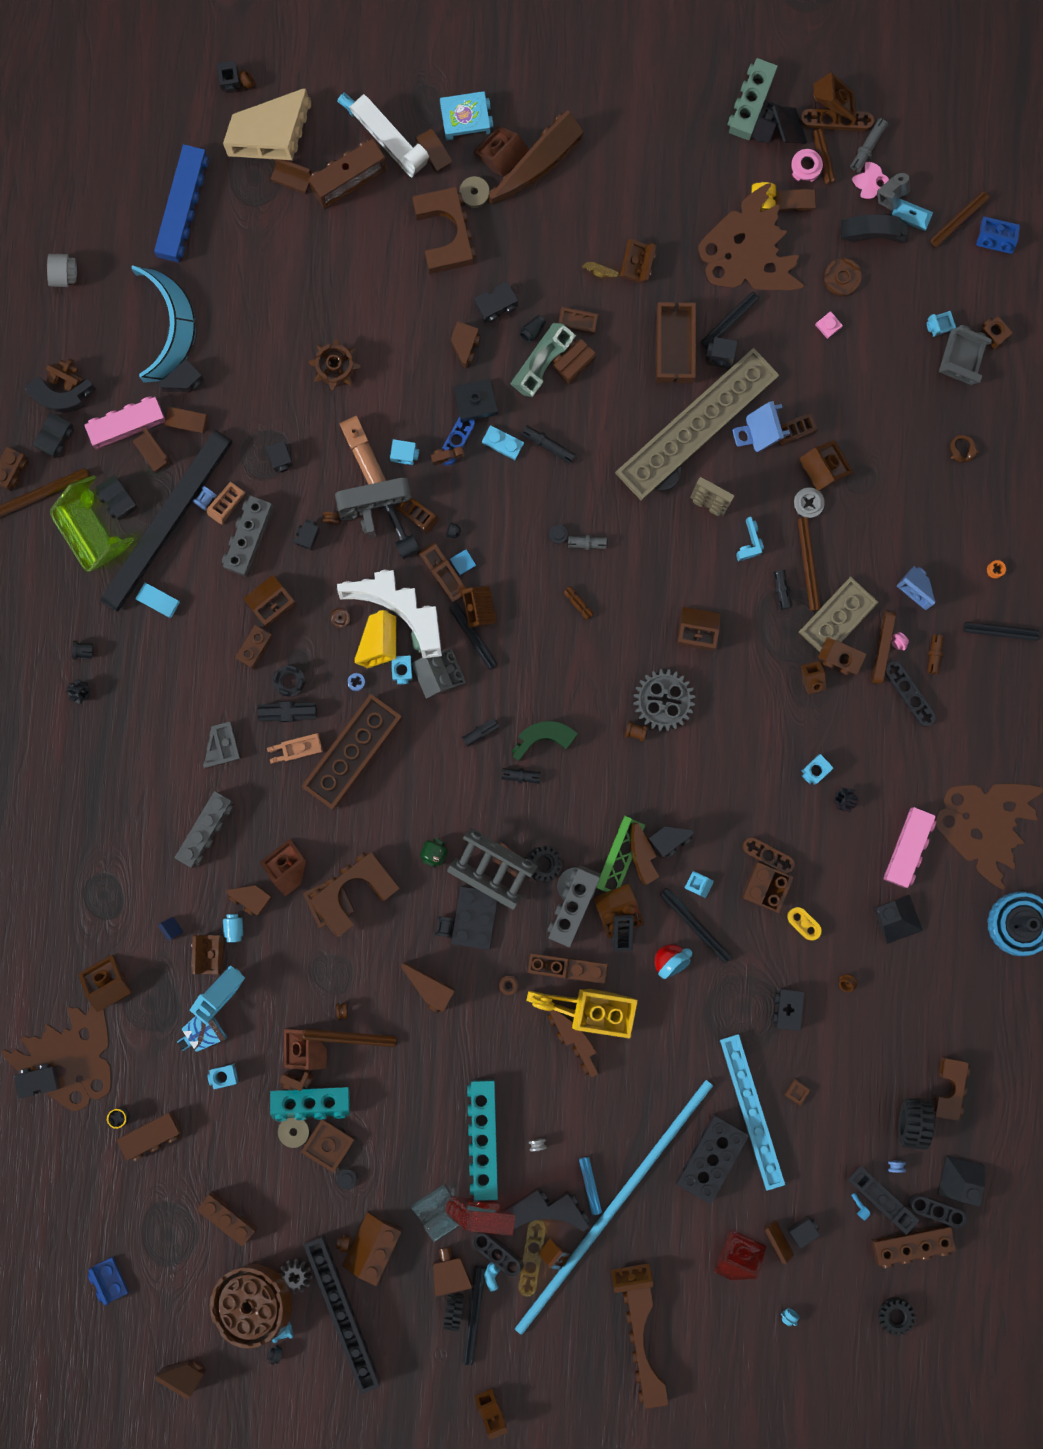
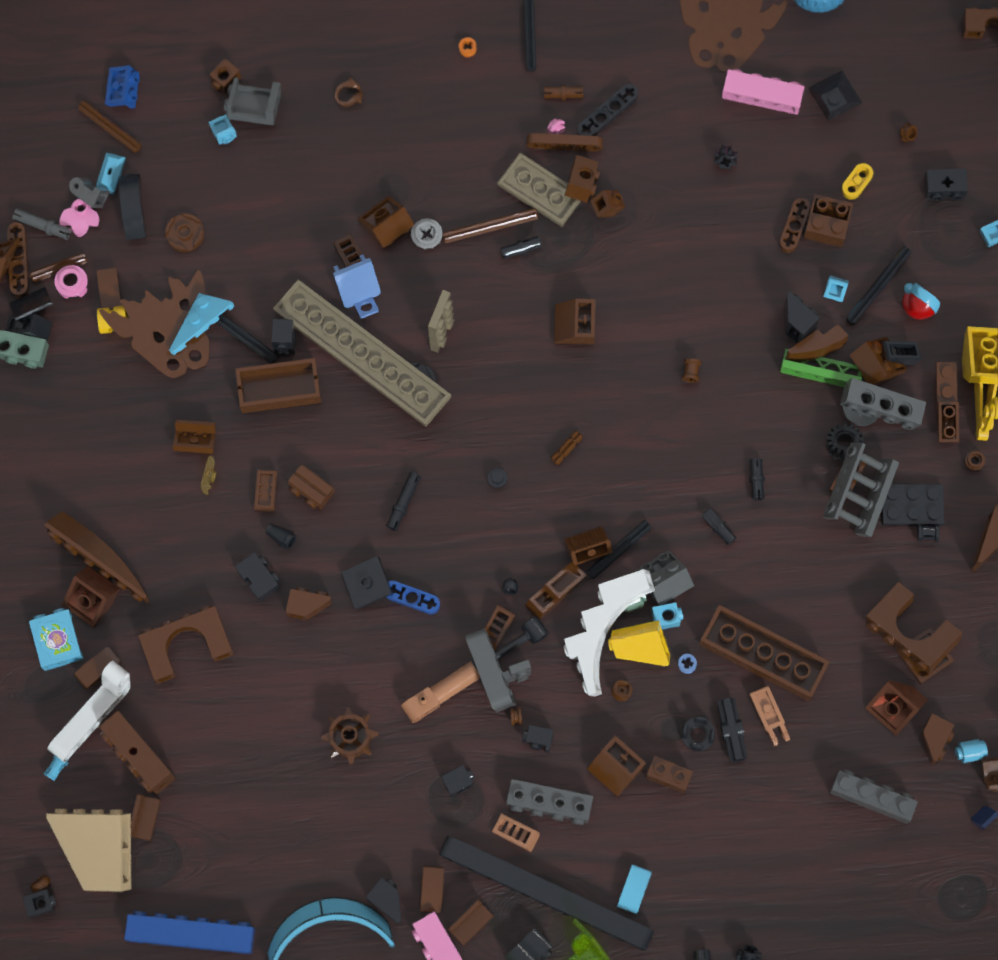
camera: 95 degrees left, 10 degrees down
medium blue bush [192,486,217,511] -> none
dark grey wing [203,722,240,768] -> none
medium azure brick [390,439,419,465] -> none
dark green head [420,838,448,868] -> none
reddish brown plate [431,446,464,466] -> none
dark azure tile [450,550,476,576] -> none
dark tan piece [459,176,490,208] -> none
medium azure plate [482,425,524,460] -> none
sand green arch [510,323,576,397] -> none
dark green arch [512,721,578,762] -> none
dark grey pin [568,535,607,550] -> none
dark grey gear [633,669,695,731] -> none
medium azure bracket [736,517,764,562] -> none
medium azure brick [801,754,833,785] -> none
bright pink plate [815,311,843,339] -> none
medium blue slope [897,566,935,610] -> none
none -> medium azure wing [169,293,234,355]

